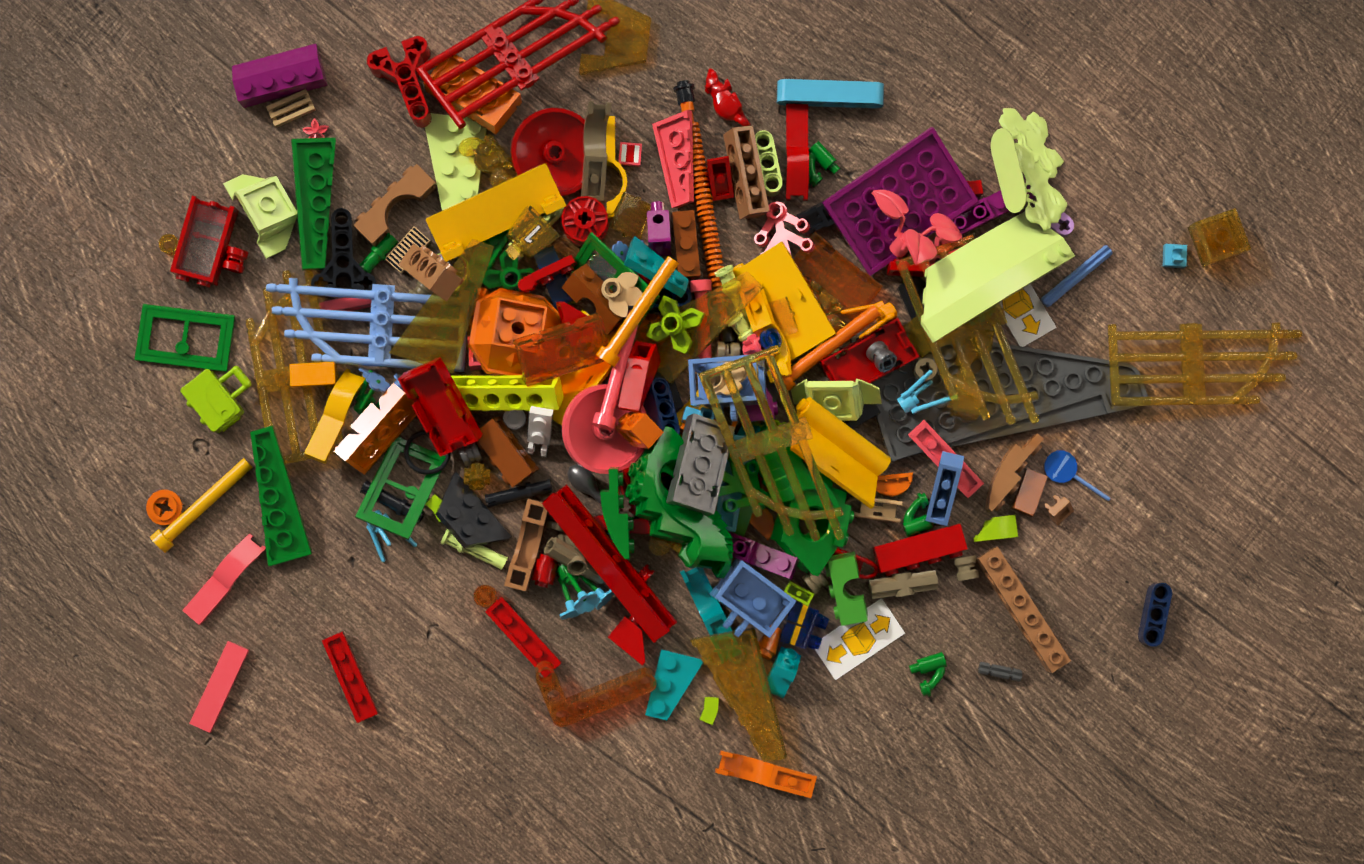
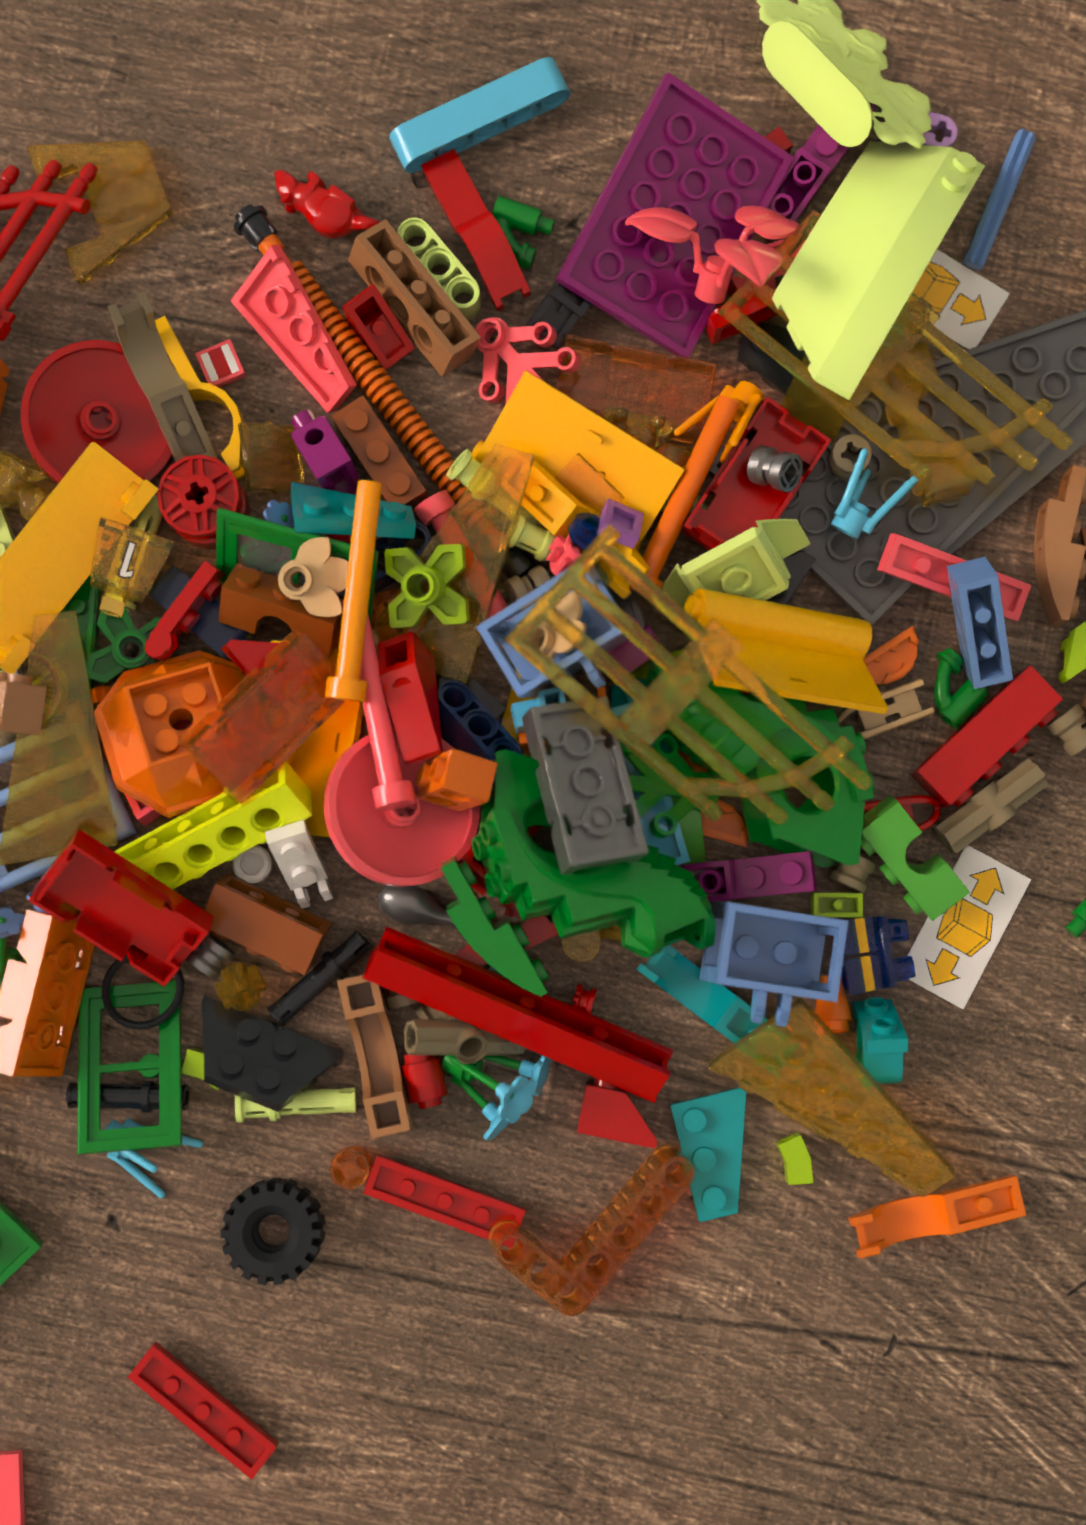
camera: 20 degrees left, 0 degrees up
none -> black tyre [220,1178,326,1285]
none -> medium lavender tile [597,498,644,549]

